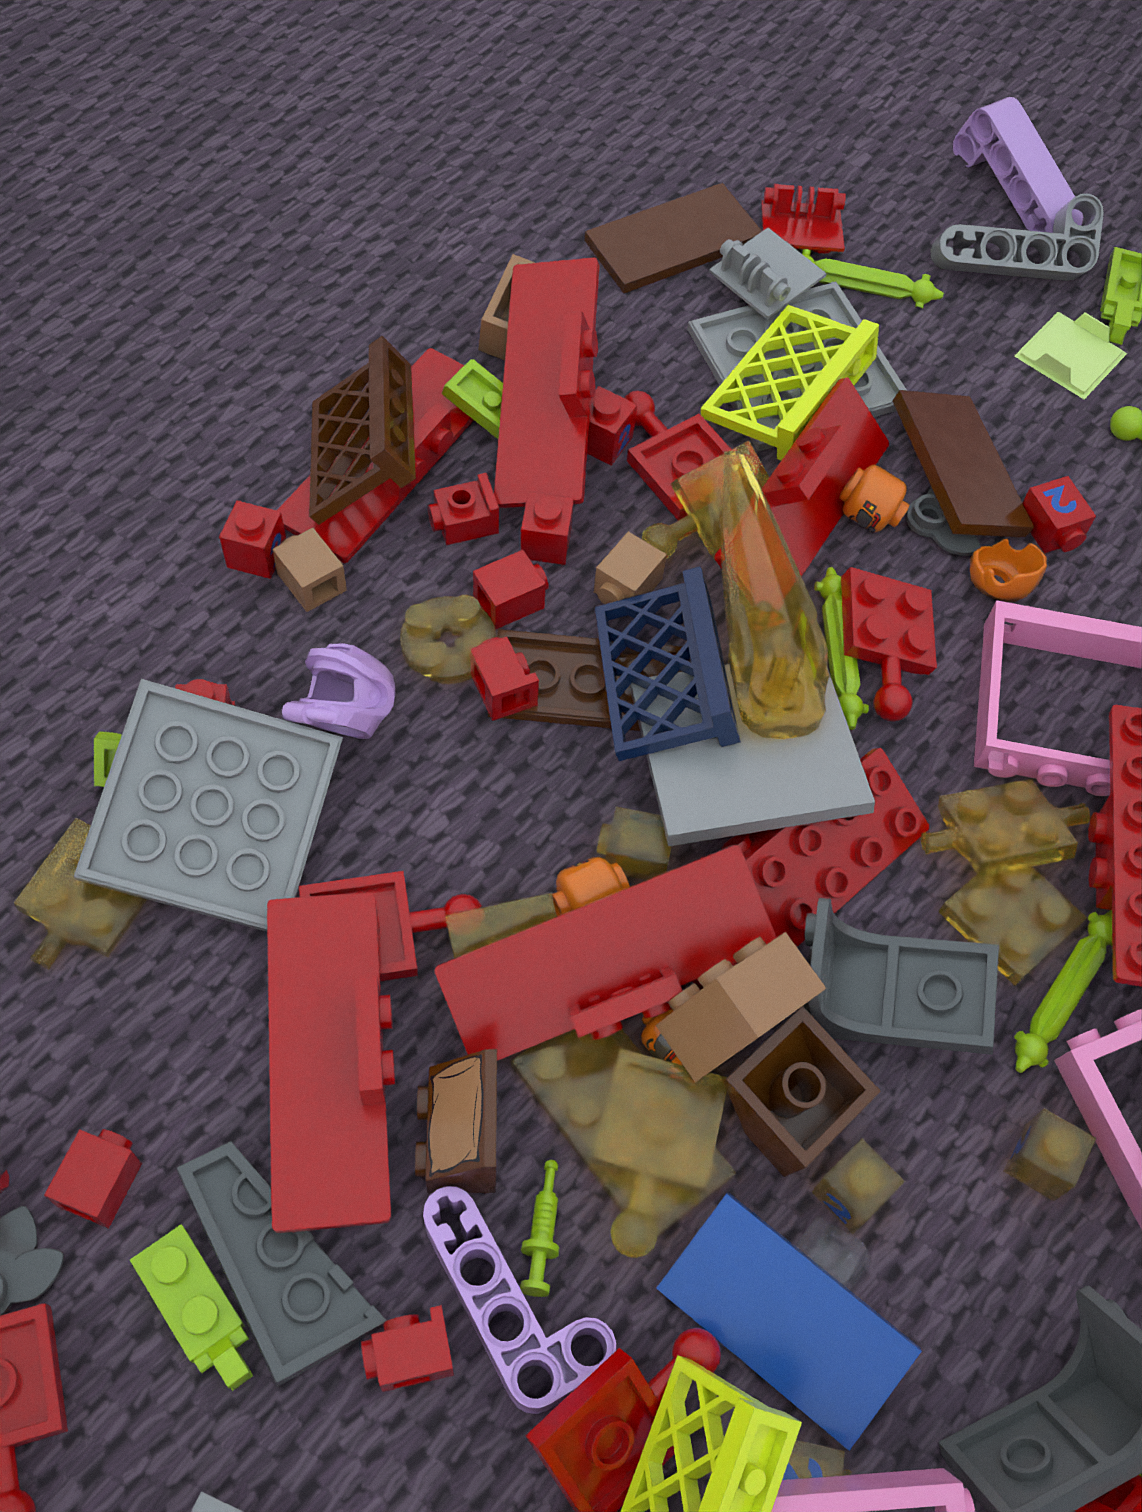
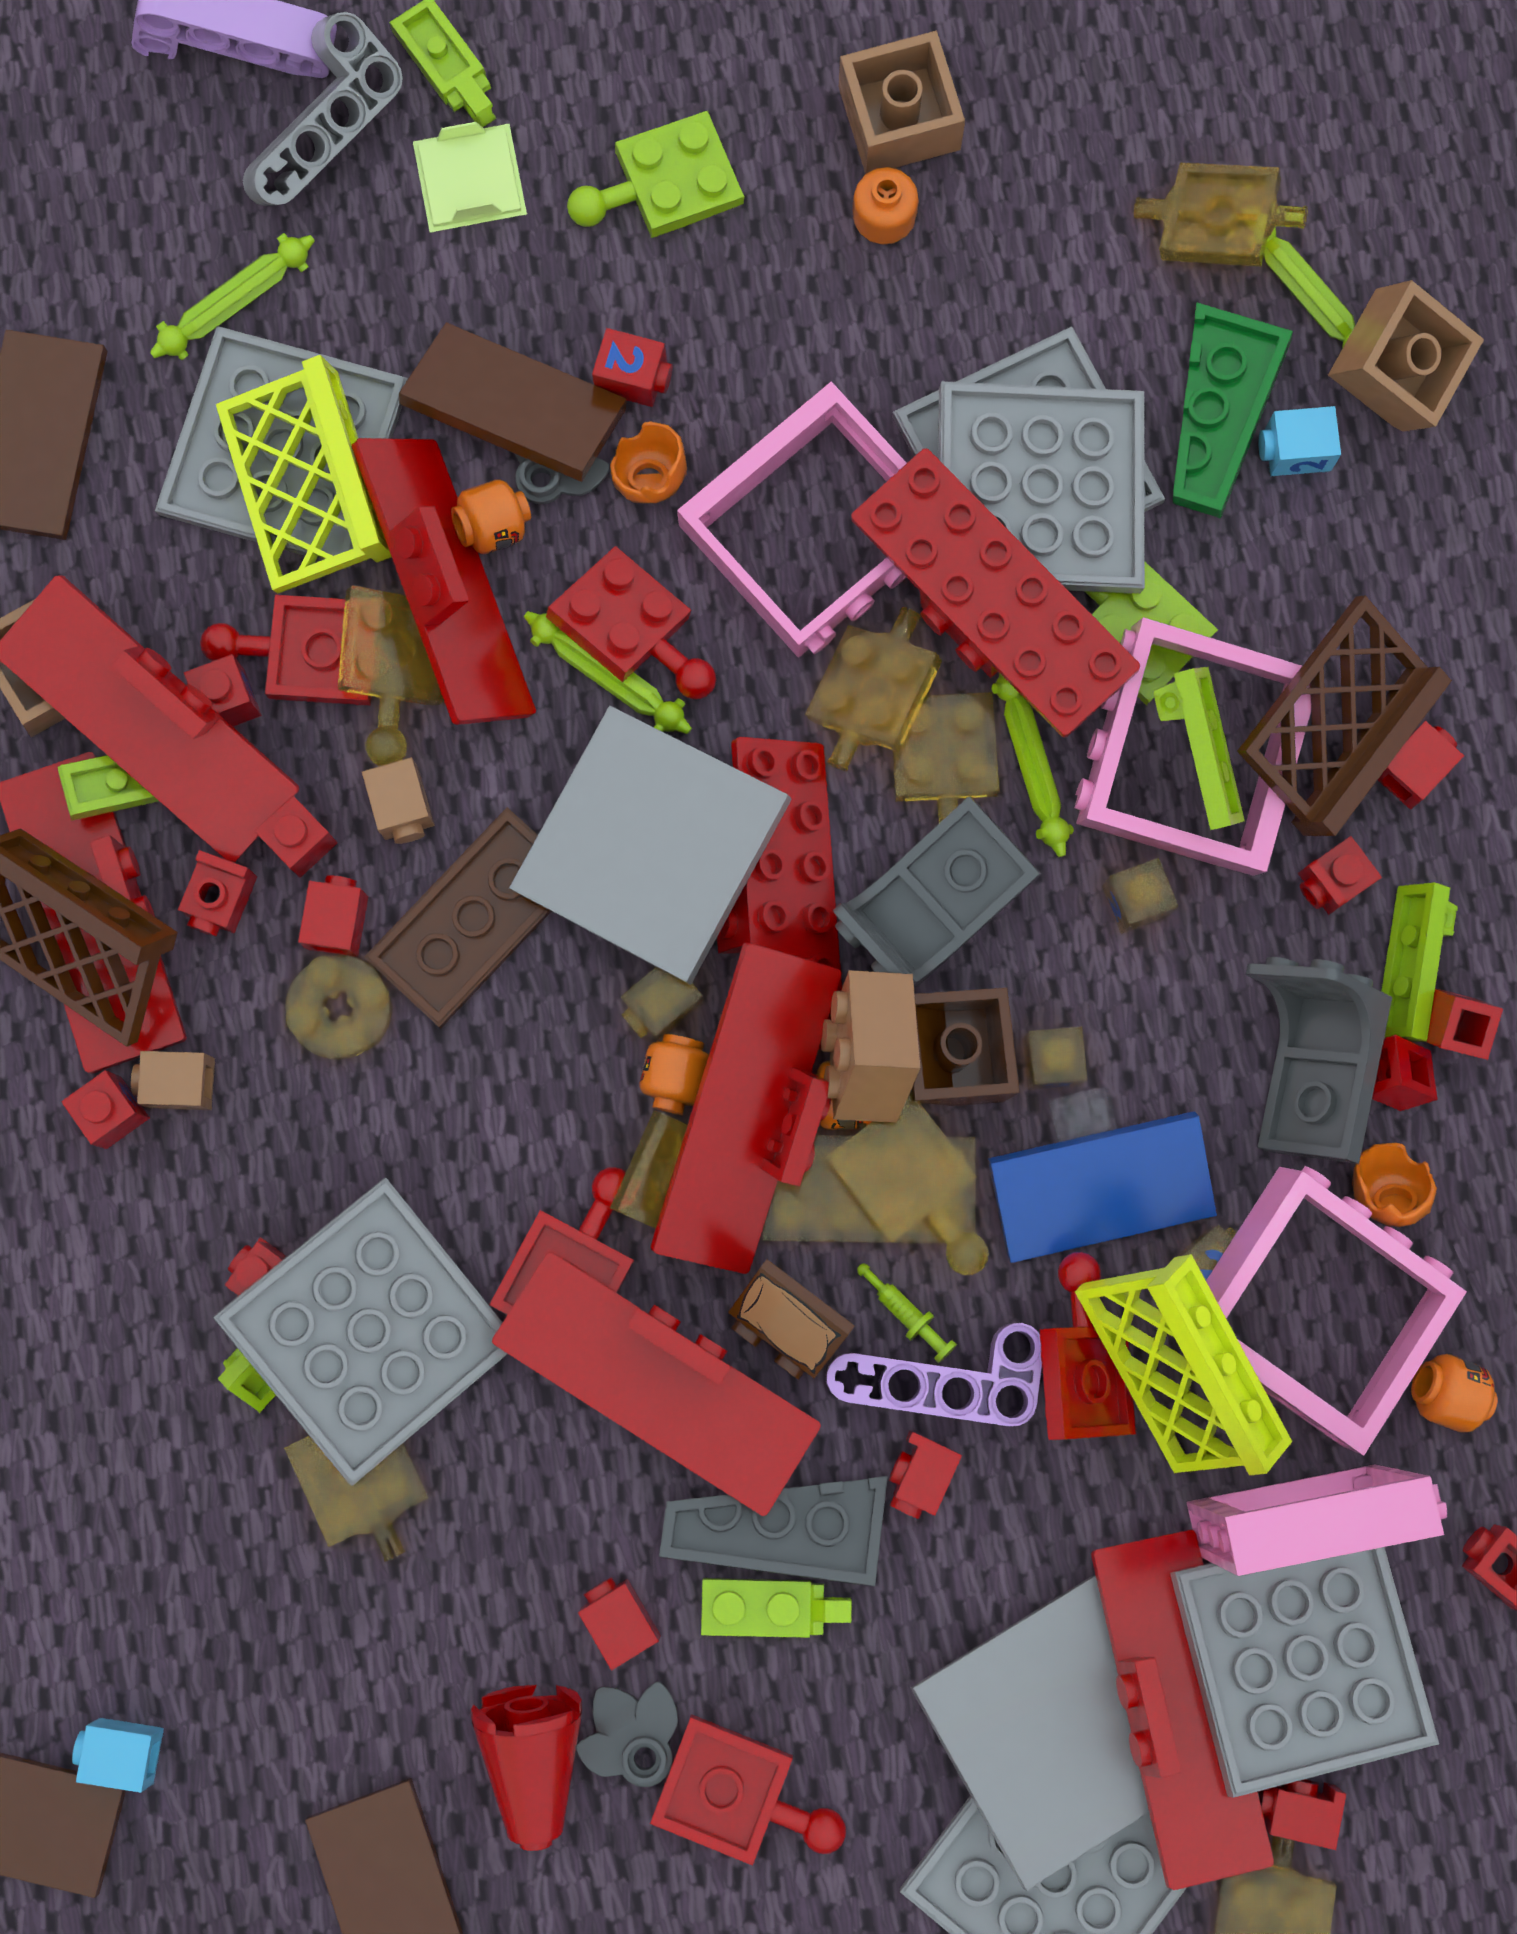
camera: 45 degrees left, 20 degrees up
lavender helmet [282,643,395,739] -> none
red brick [470,636,539,721] -> none
dark blue fence [595,566,741,761] -> none
light grey hinge [709,228,826,320] -> none
clear yellow piece [721,451,830,739] -> none
red hinge [761,184,846,254] -> none

